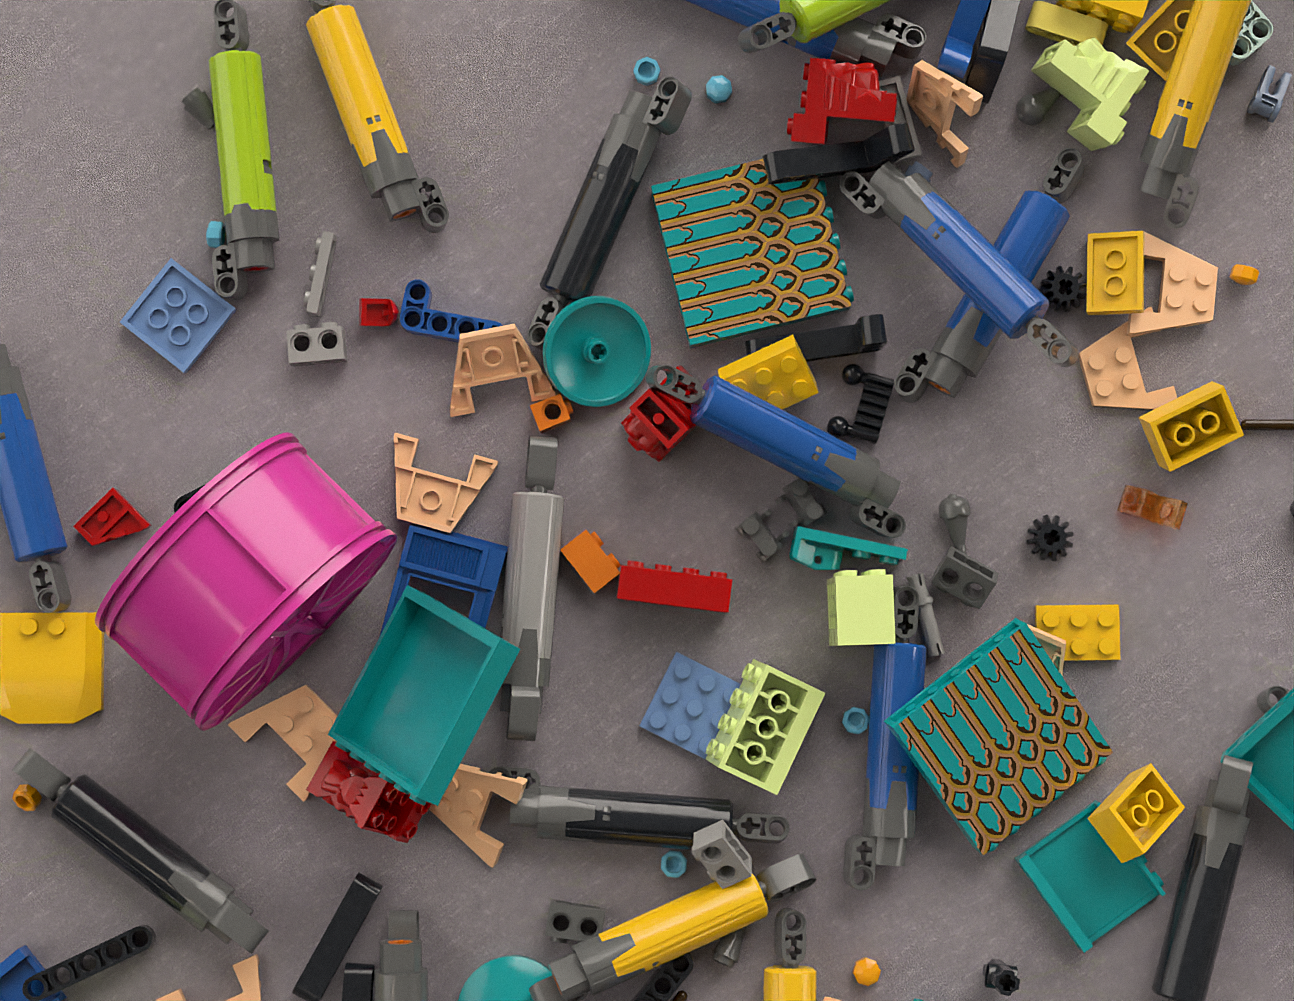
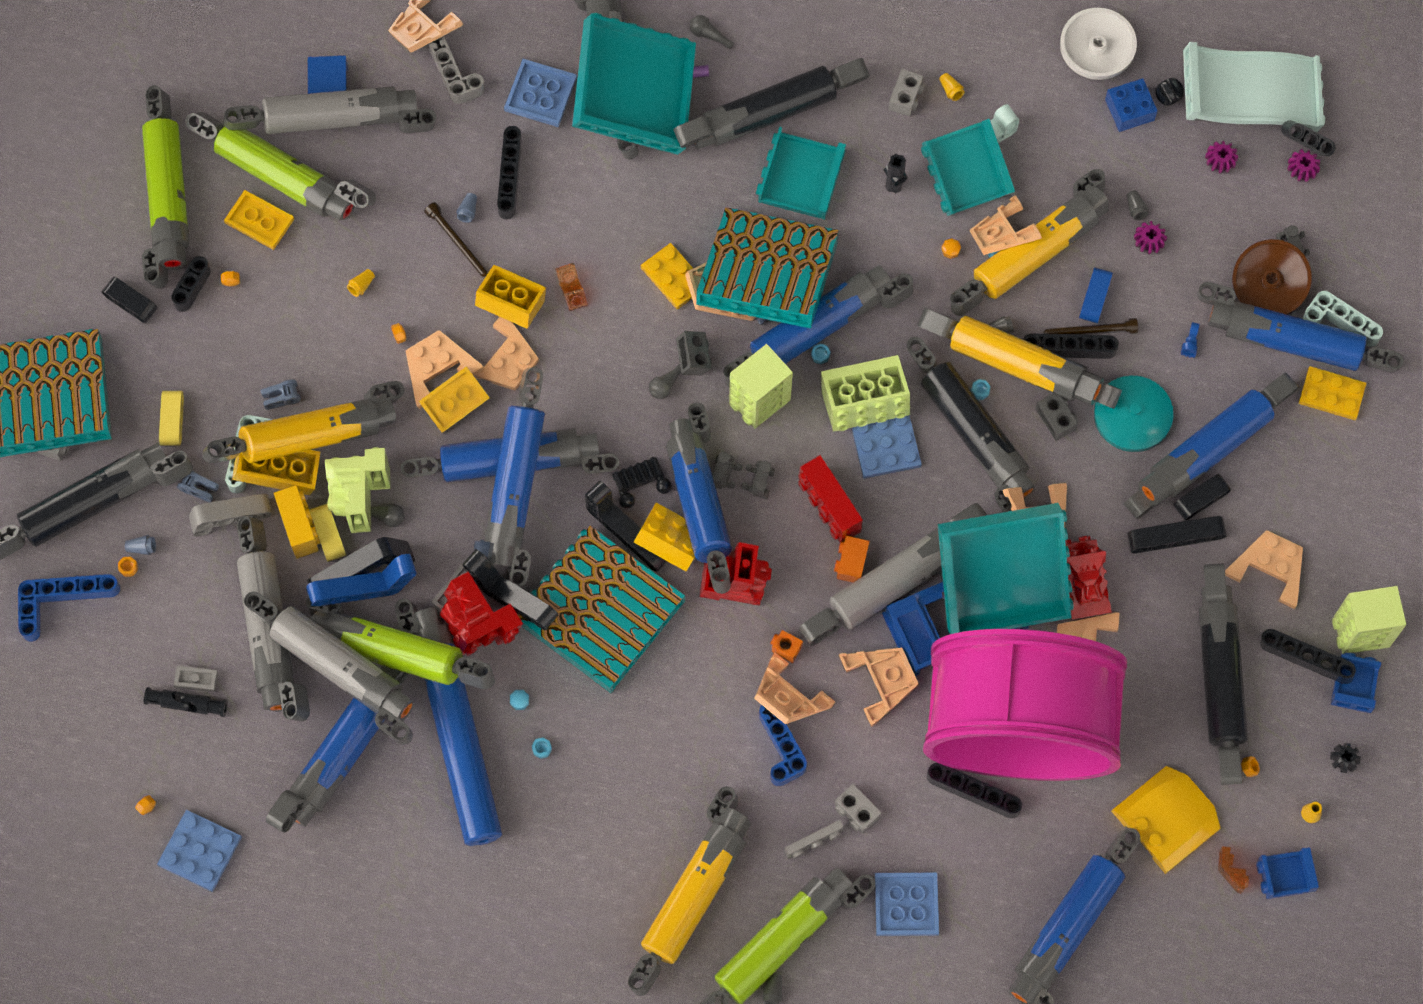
camera: 130 degrees left, 15 degrees down
red wing [73,487,152,546] -> none
medium azure tile [206,221,226,248] -> none
red plate [359,298,399,326] -> none
piece [527,76,692,351] -> none
teal dish [543,296,651,407] -> none
light grey brick [691,820,752,889] -> none
teal plate [789,526,908,570] -> none
light nougat wing [906,60,983,168] -> none
light grey pin [906,573,945,657] -> none
black gear [1026,515,1074,562] -> none
black gear [1040,266,1087,313] -> none
yellow brick [1087,763,1185,863] -> none

